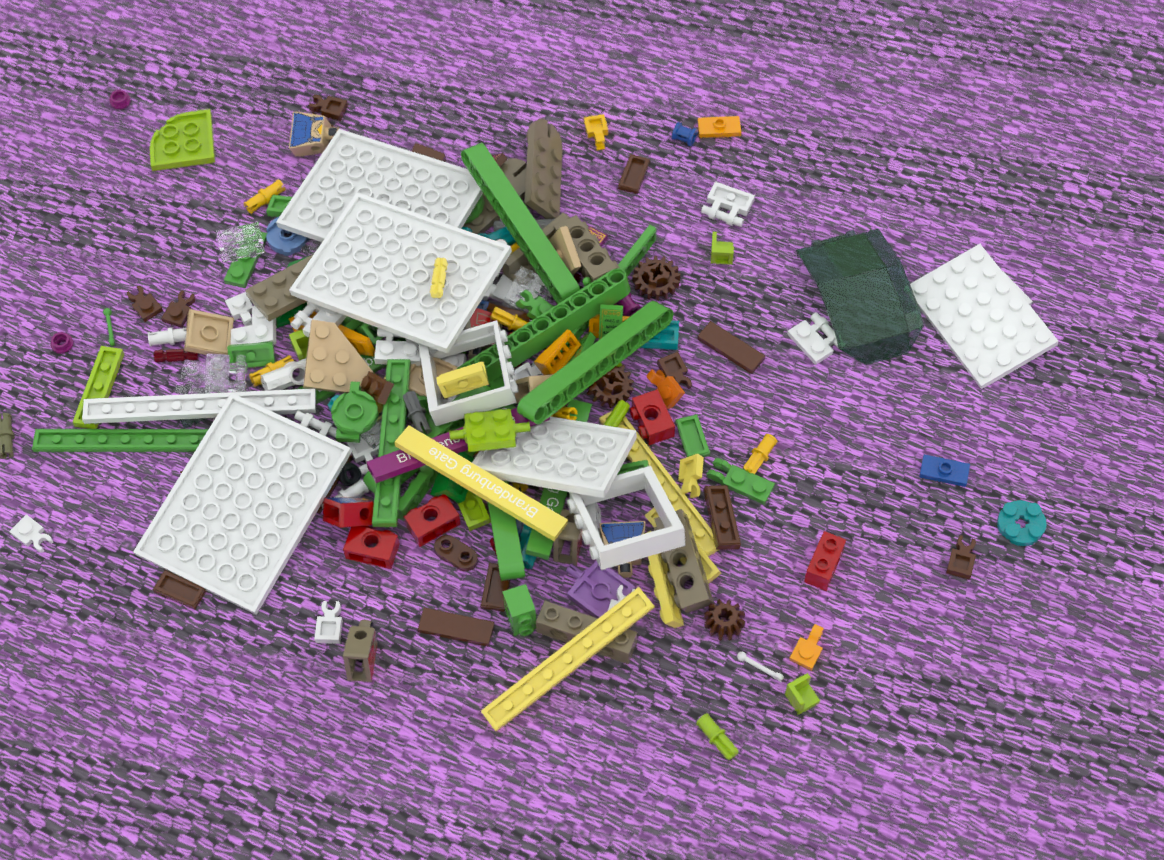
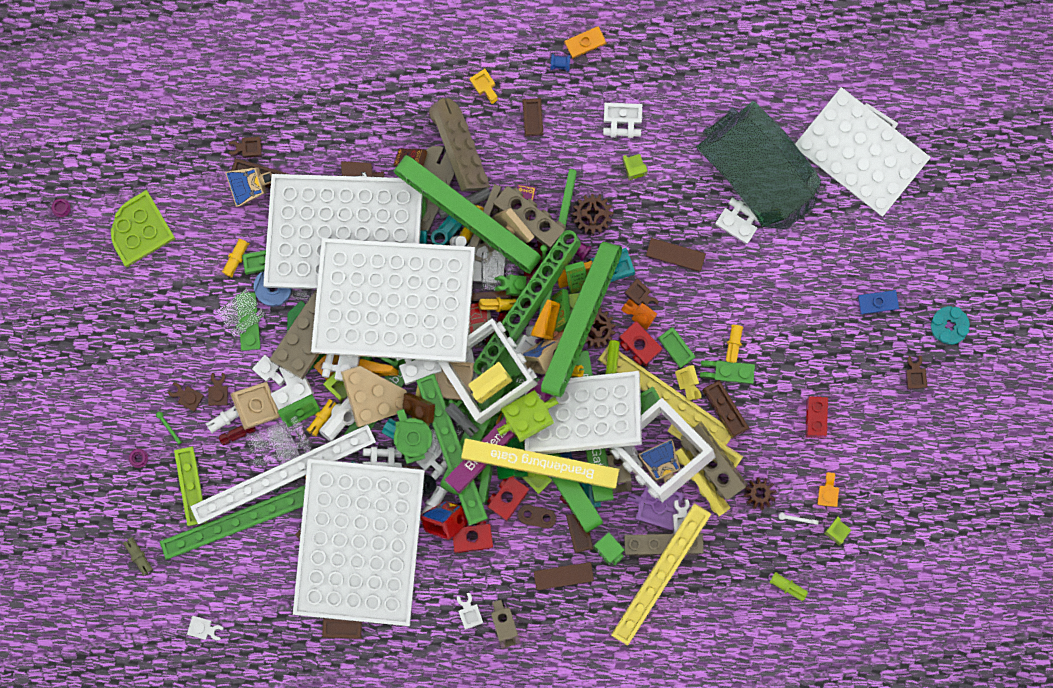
camera: 20 degrees left, 20 degrees up
light yellow axle [430,257,448,298] -> none

